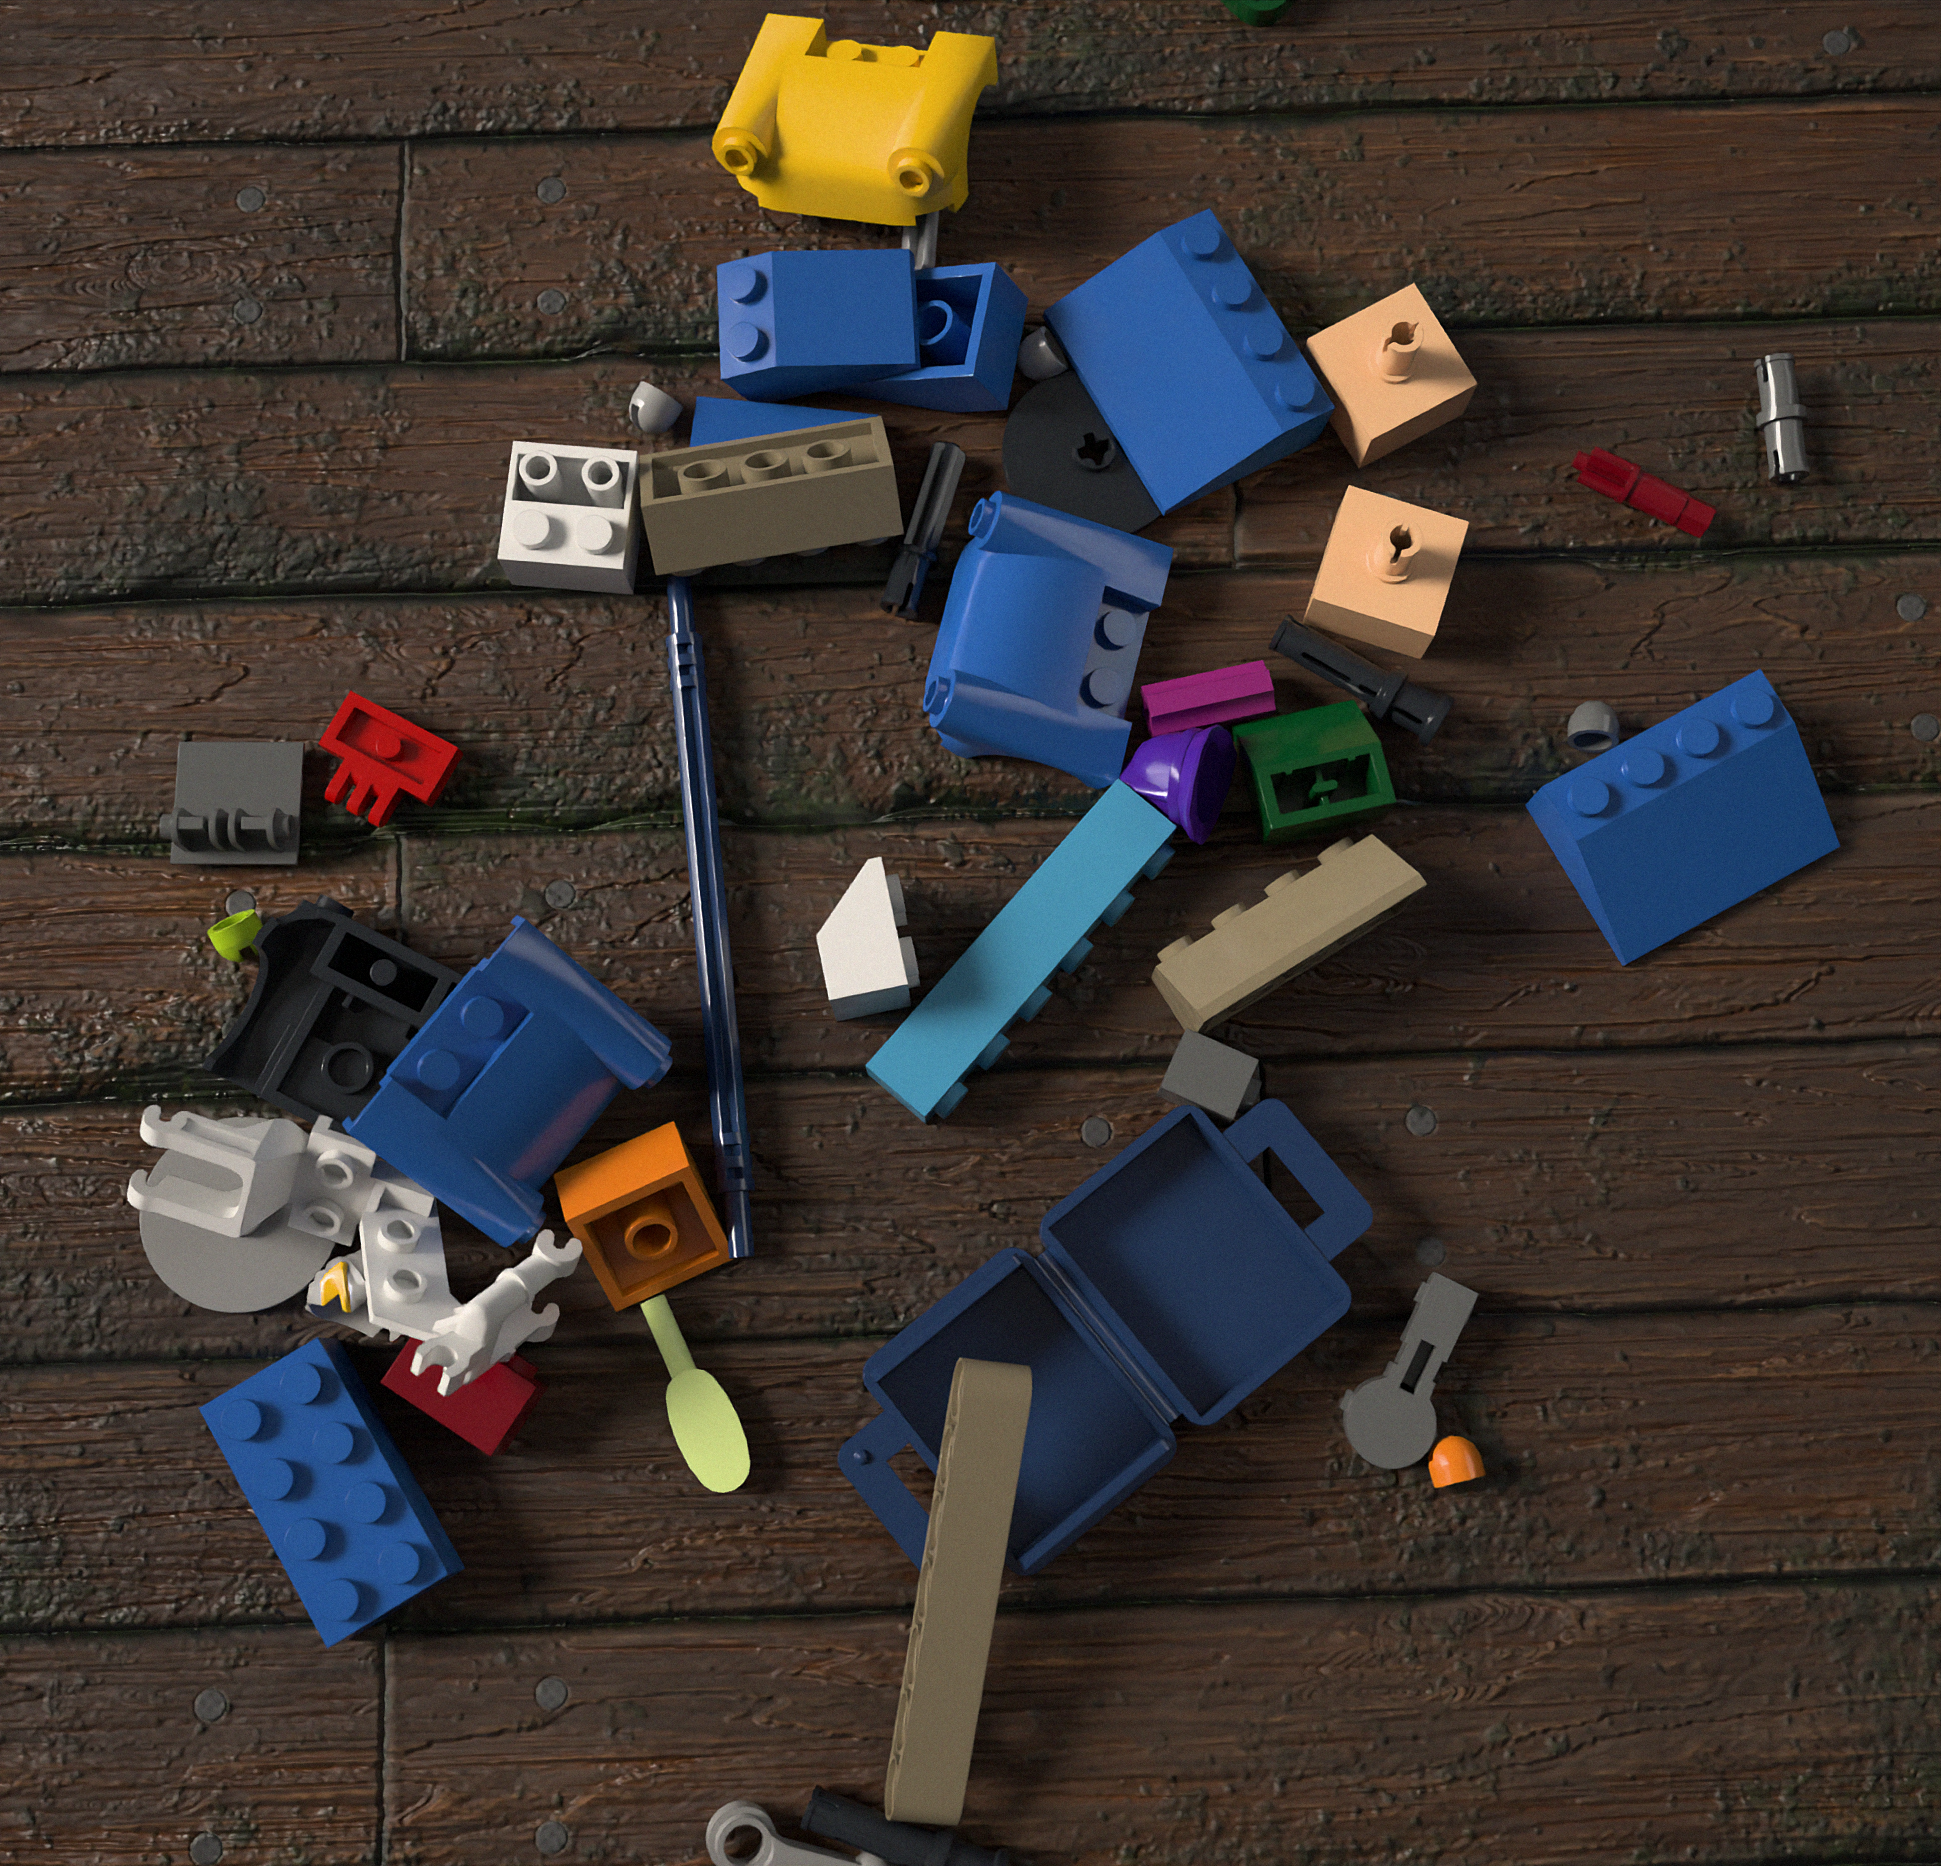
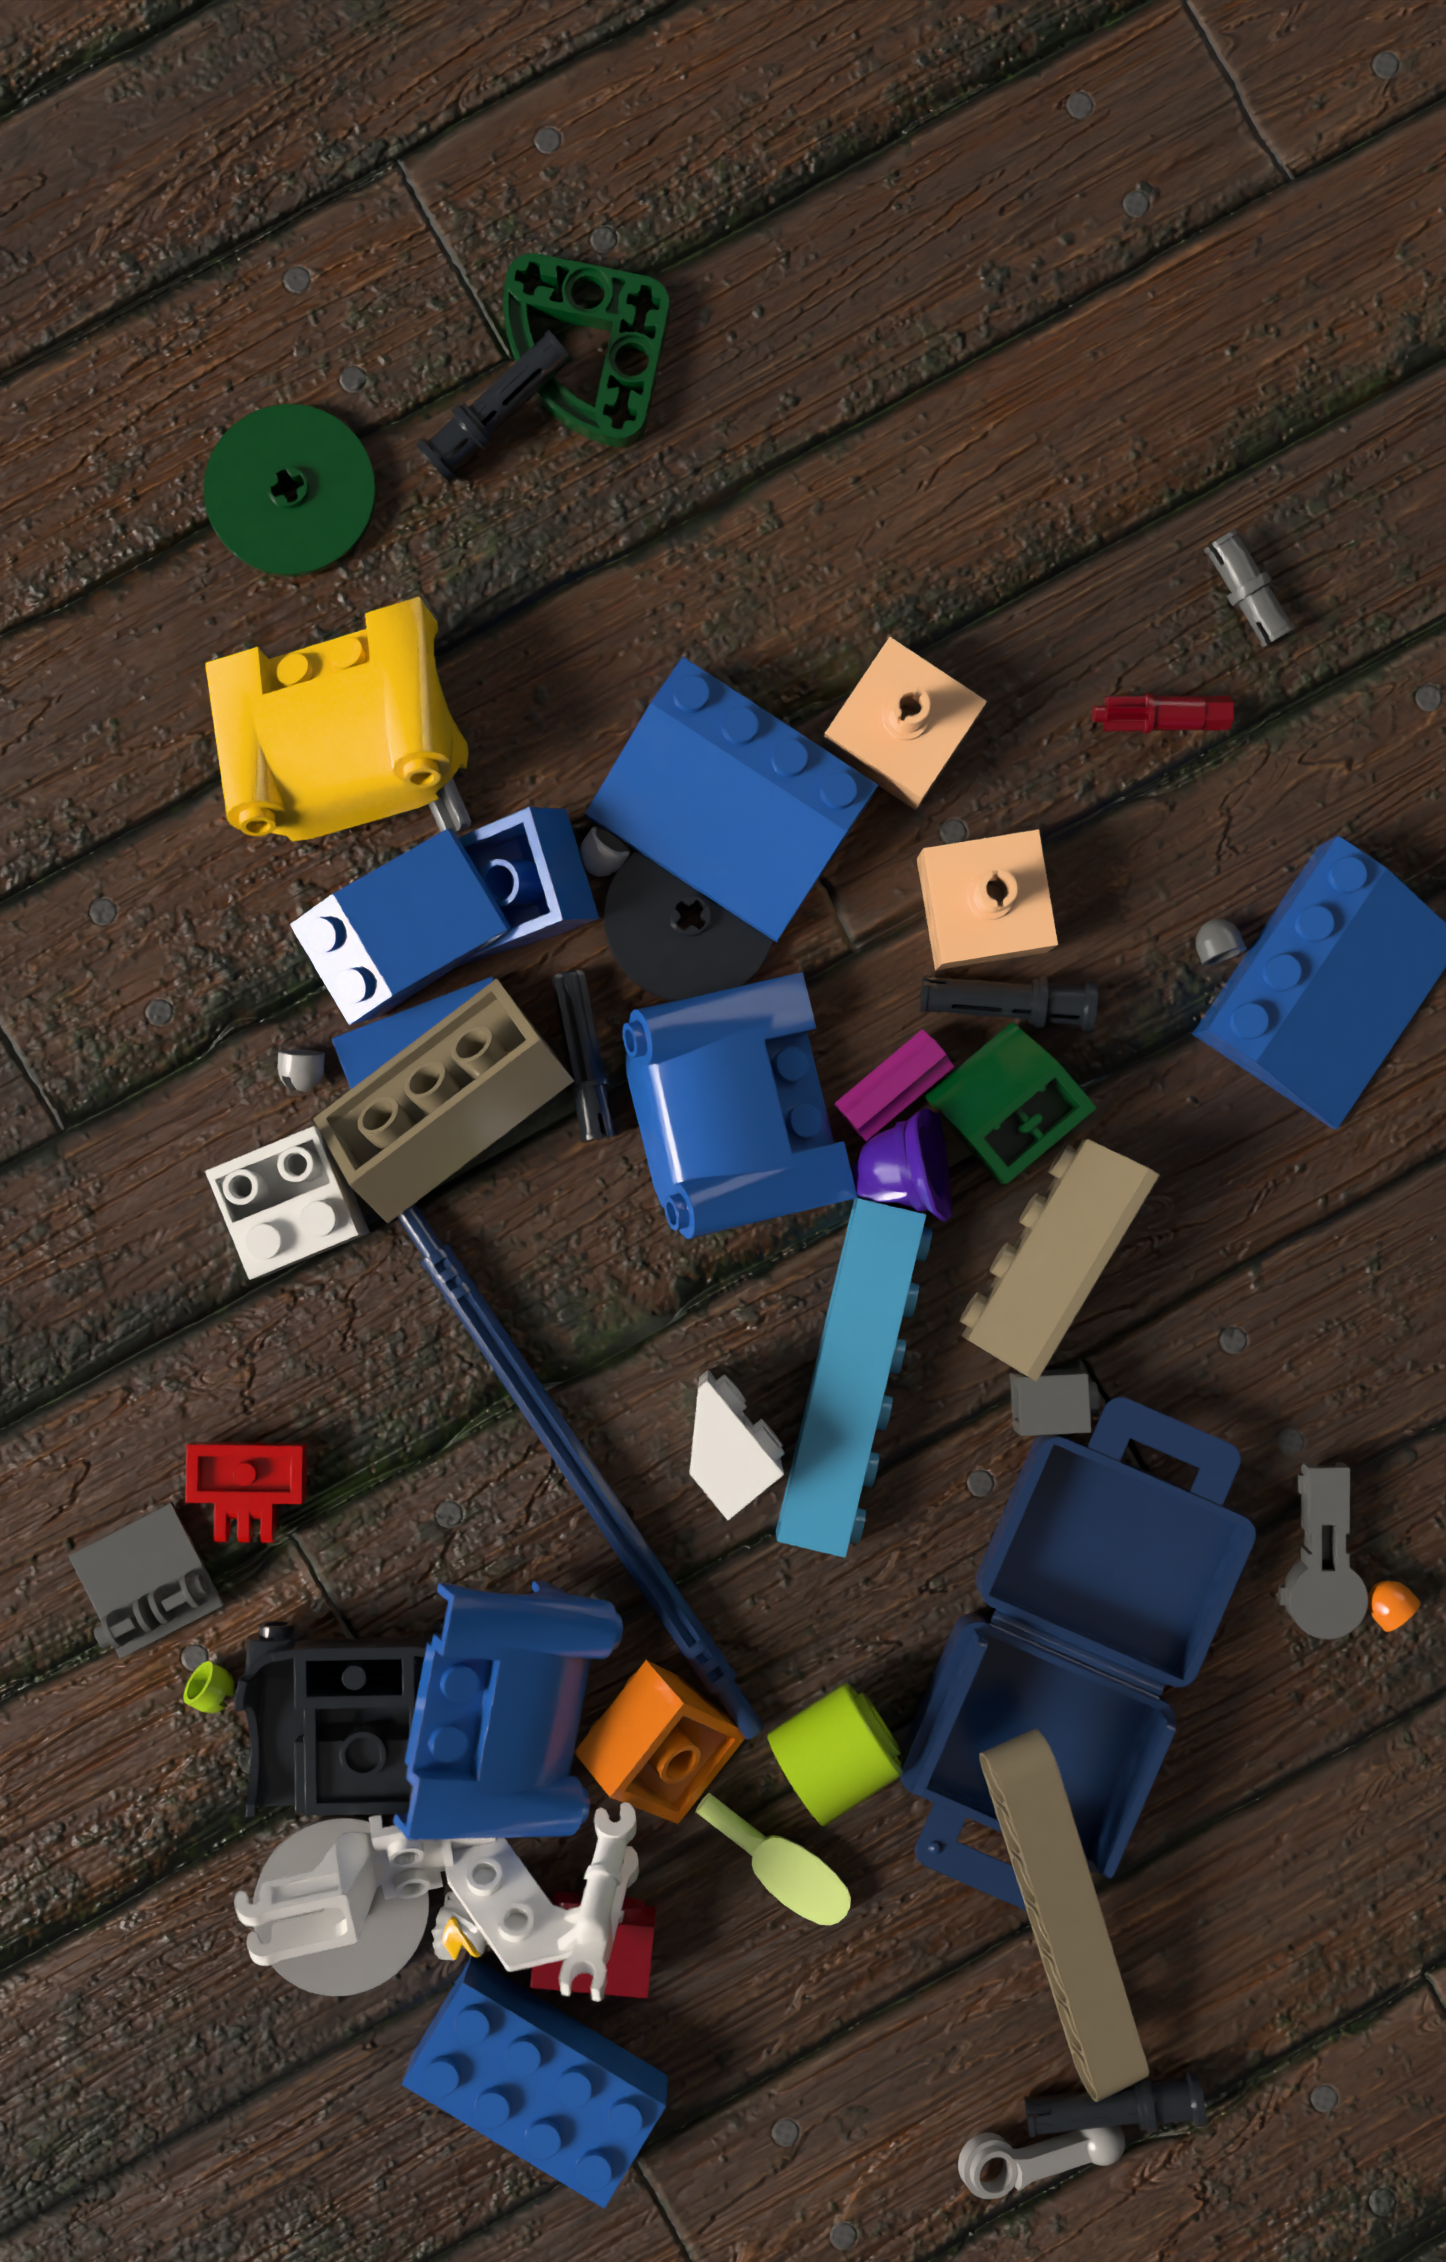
camera: 25 degrees left, 10 degrees up
none -> lime piece [767,1683,903,1827]

